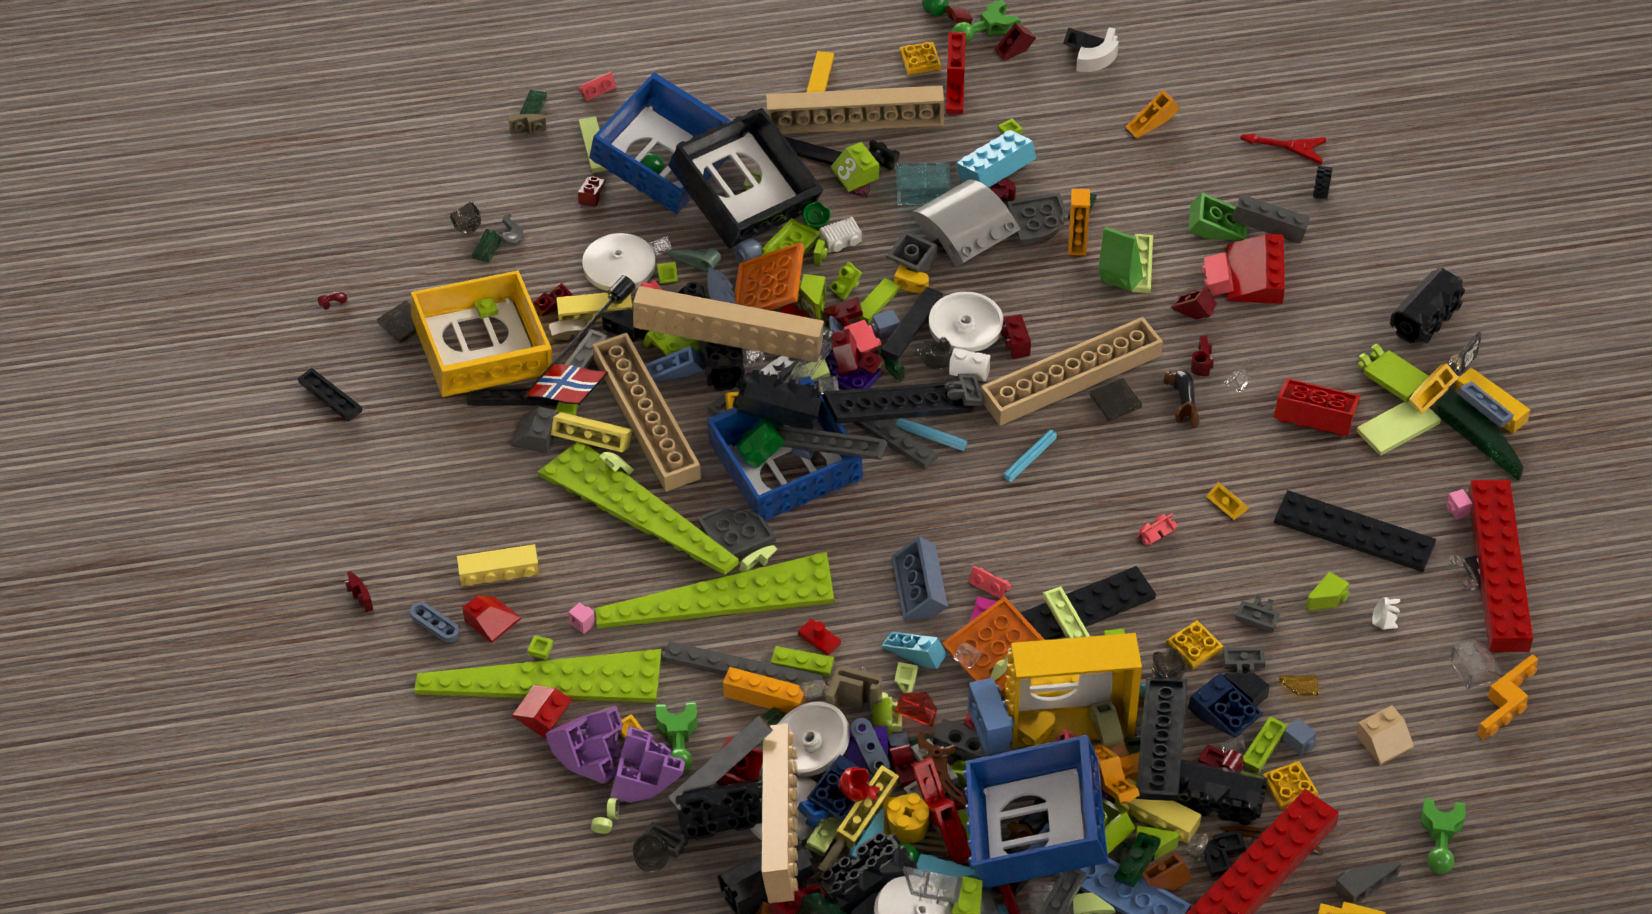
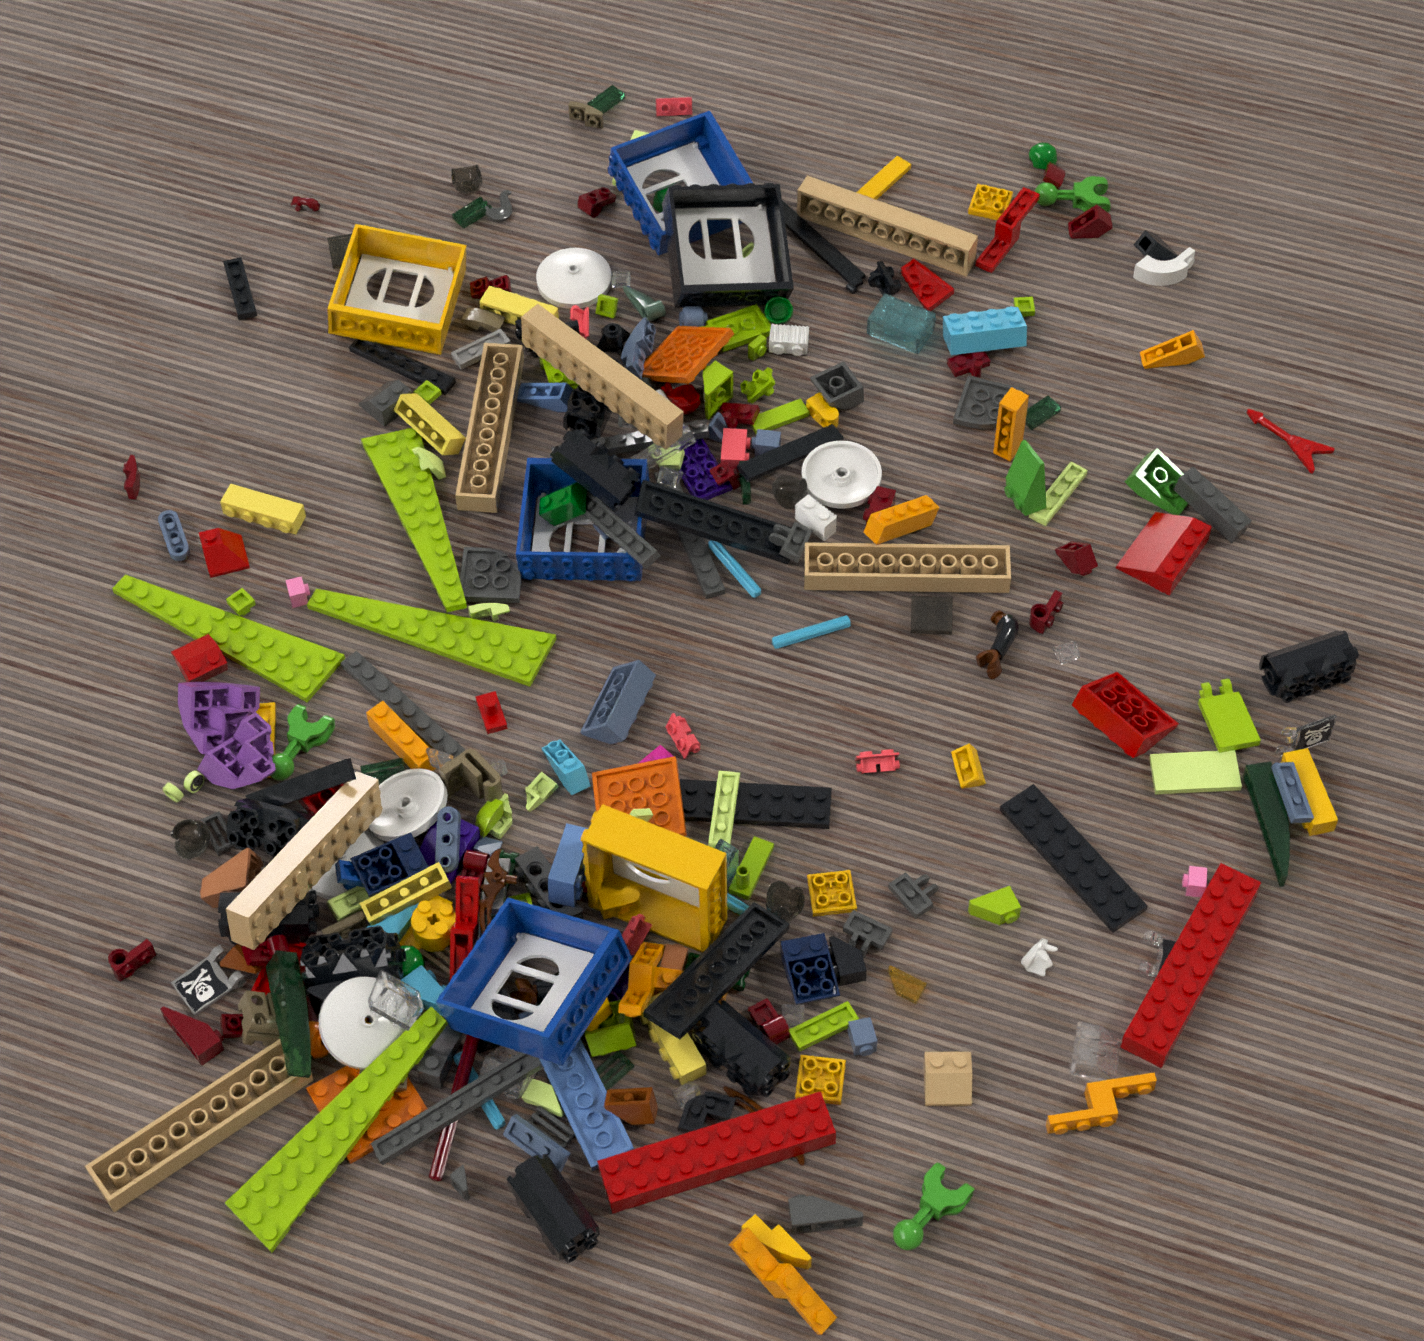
camera: 30 degrees right, 5 degrees up
lime plate [475,297,498,319] -> none
flag [521,275,636,404] -> none
lime plate [771,646,834,678] -> none
lime slope [831,142,879,192] -> none
dark red slope [831,329,859,376] -> none
red hat [839,767,880,802] -> none
clear pink tile [850,183,870,198] -> none
clear red slope [895,691,937,727] -> none
light grey slope [912,179,1020,267] -> none
clear slope [954,643,983,669] -> none
olive slope [1087,700,1124,747] -> none
dark green plate [1114,832,1161,887] -> none
lime slope [1135,825,1179,861] -> none
coral brick [1202,252,1234,296] -> none
black tyre [1313,165,1333,200] -> none
yellow slope [1409,363,1459,414] -> none
none -> nougat slope [200,848,264,908]
none -> light orange brick [863,495,940,545]
none -> red wing [900,259,955,314]

